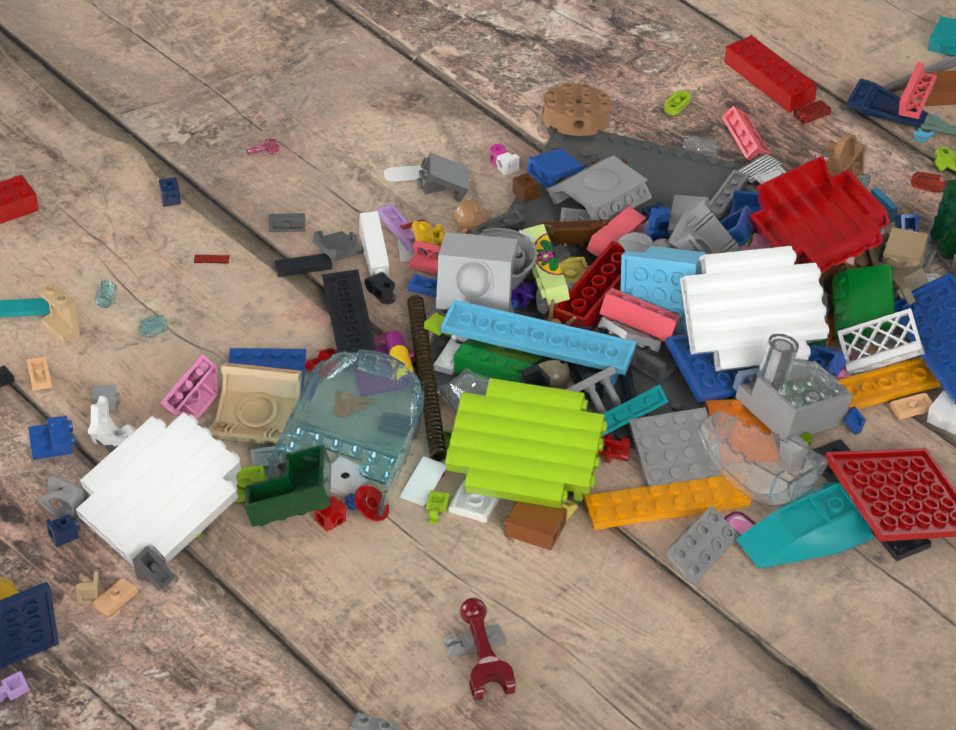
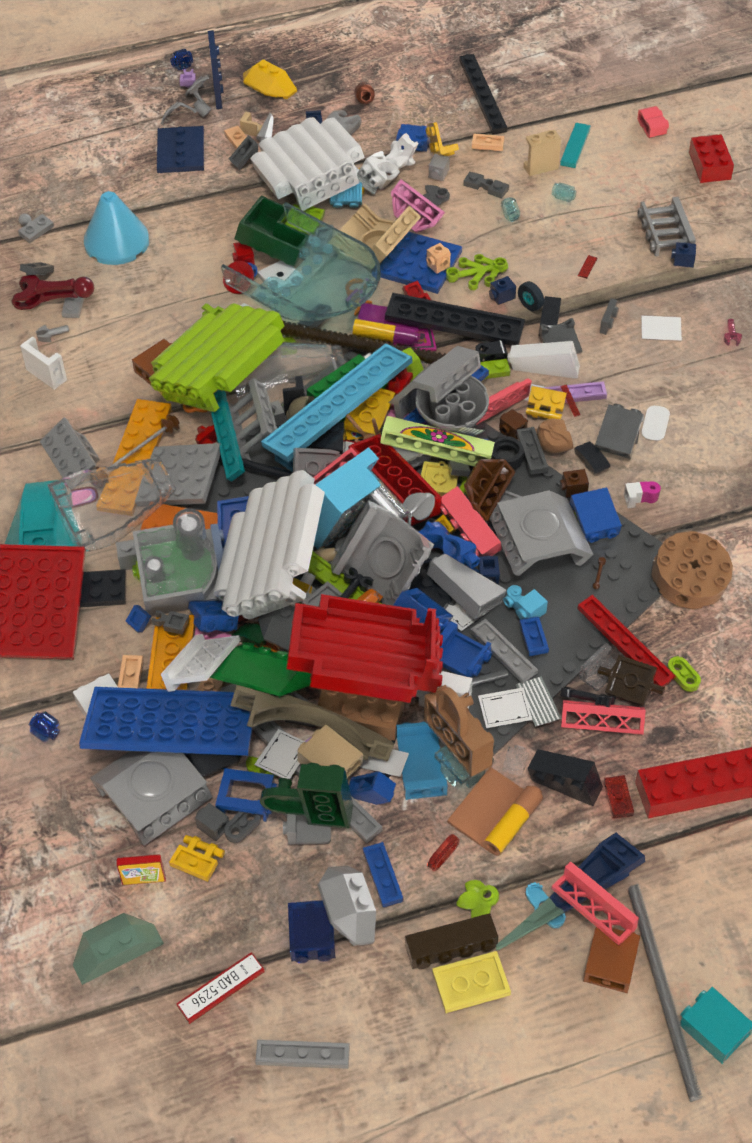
camera: 115 degrees right, 10 degrees up
none -> dark grey plate [20,262,54,276]
none -> white panel [20,337,67,390]
none -> light grey bar [36,325,69,342]
none -> medium azure cone [84,191,149,265]
none -> axle [89,414,180,487]
none -> dark grey plate [152,610,190,635]
none -> dark blue plate [157,126,204,173]
none -> light grey plant [161,74,211,125]
none -> light grey bar [256,113,274,142]
none -> dark grey plate [423,185,450,206]
none -> yellow bracket [425,122,459,156]
none -> light nougat brick [426,243,451,274]
none -> lime plant [446,254,508,290]
none -> nougat door [447,767,543,856]
none -> dark grey plate [463,171,493,191]
none -> lime plate [480,359,511,379]
none -> dark grey plate [488,180,509,199]
none -> dark blue brick [489,276,516,305]
none -> medium azure brick [503,585,548,620]
none -> black bush [517,281,544,311]
none -> blue plate [519,617,549,656]
none -> black wedge [527,749,603,807]
none -> black bar [560,686,616,707]
none -> black slope [574,441,610,474]
none -> red plate [577,594,675,687]
none -> dark brown plate [597,655,665,707]
none -> light grey fence [637,197,696,256]
none -> white sticker [641,316,682,341]

